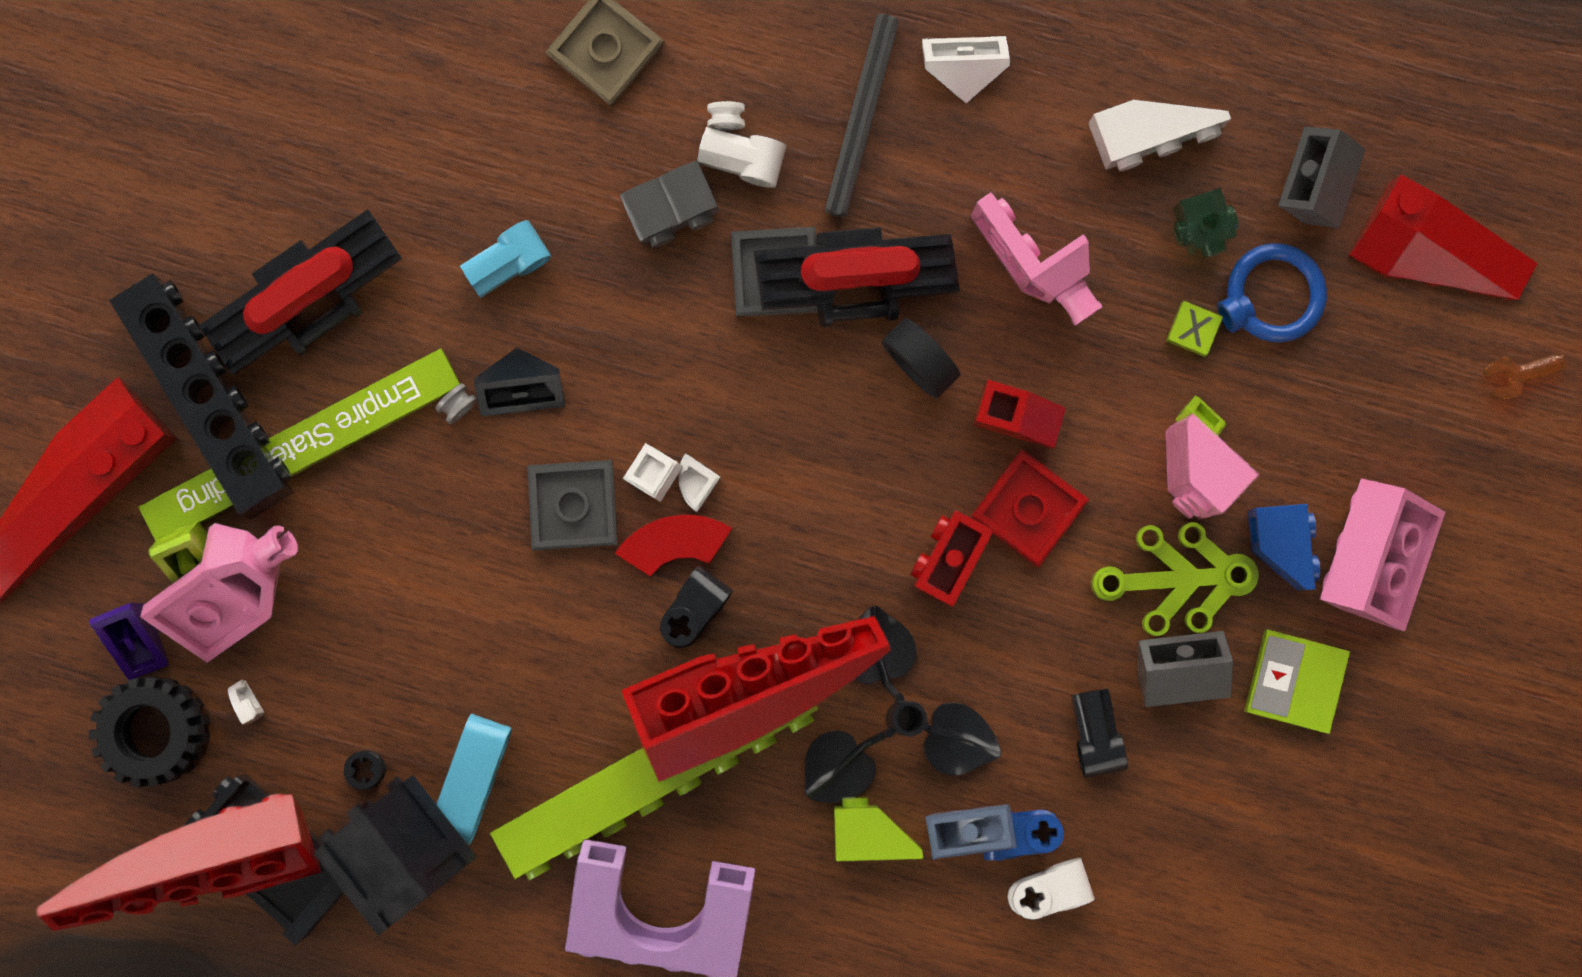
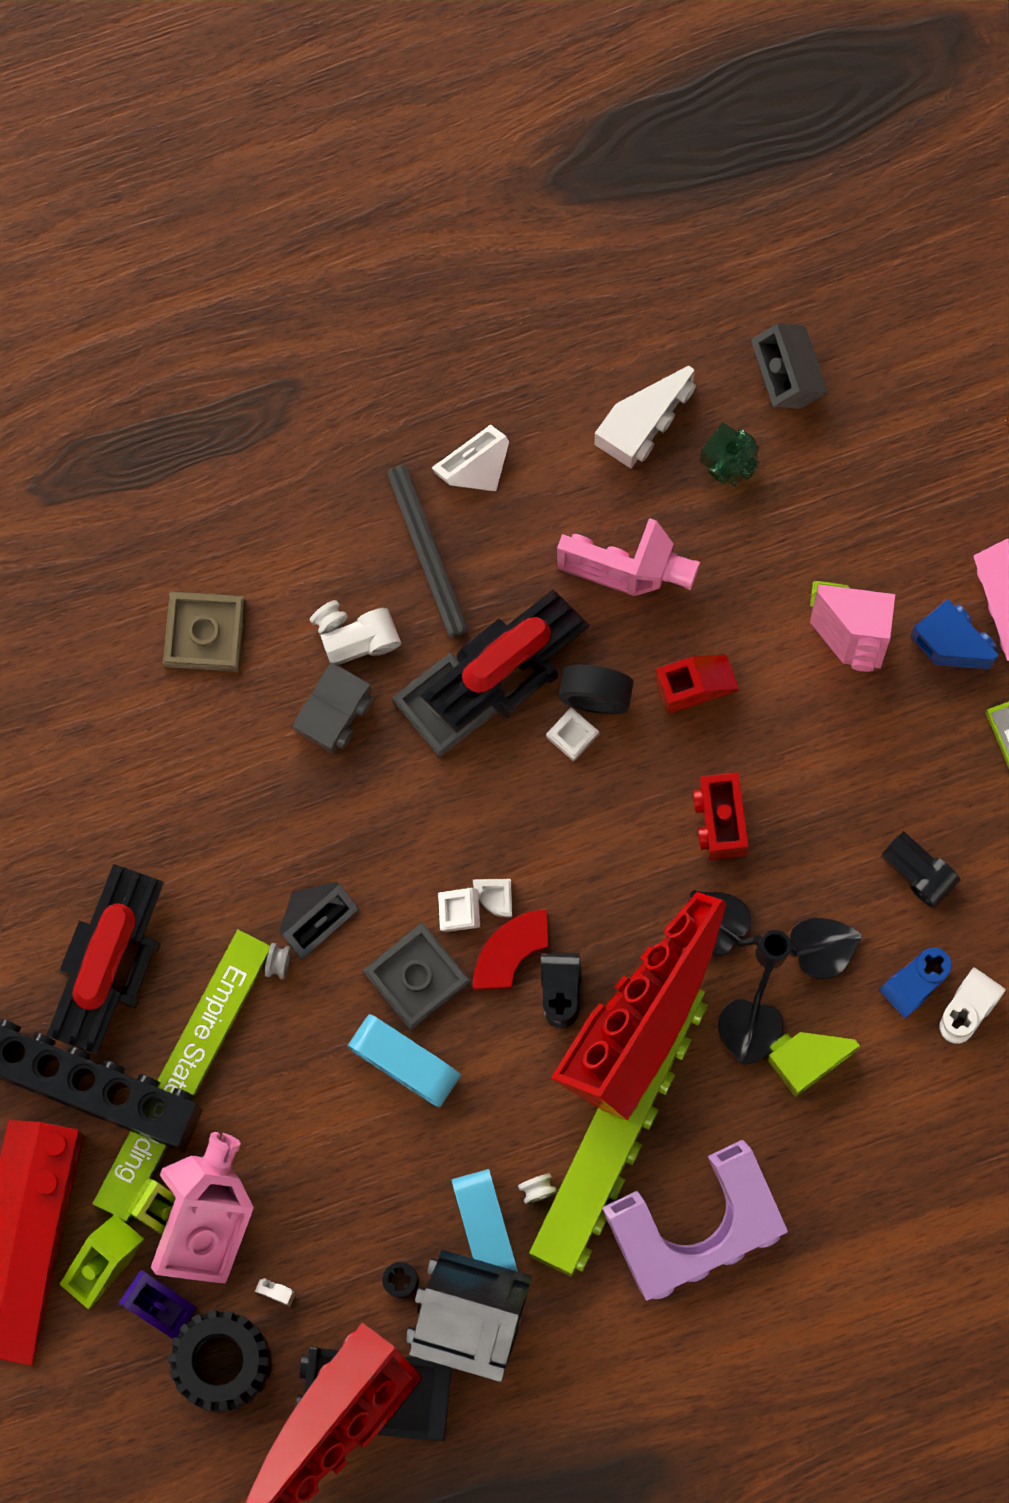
camera: 25 degrees left, 10 degrees down
medium azure piece [460,220,551,298] -> none
sand blue slope [925,804,1017,859] -> none
red tile [970,449,1089,568] -> none
lime plant [1091,522,1259,636] -> none
dark grey brick [1137,631,1233,707] -> none
lime tile [1166,301,1223,357] -> none
blue piece [1217,243,1327,342] -> none
red wedge [1348,174,1538,301] -> none
none -> lime slope [60,1214,144,1310]
none -> medium azure beam [347,1014,461,1108]
none -> white bush [518,1173,557,1205]
none -> white tile [546,707,599,762]

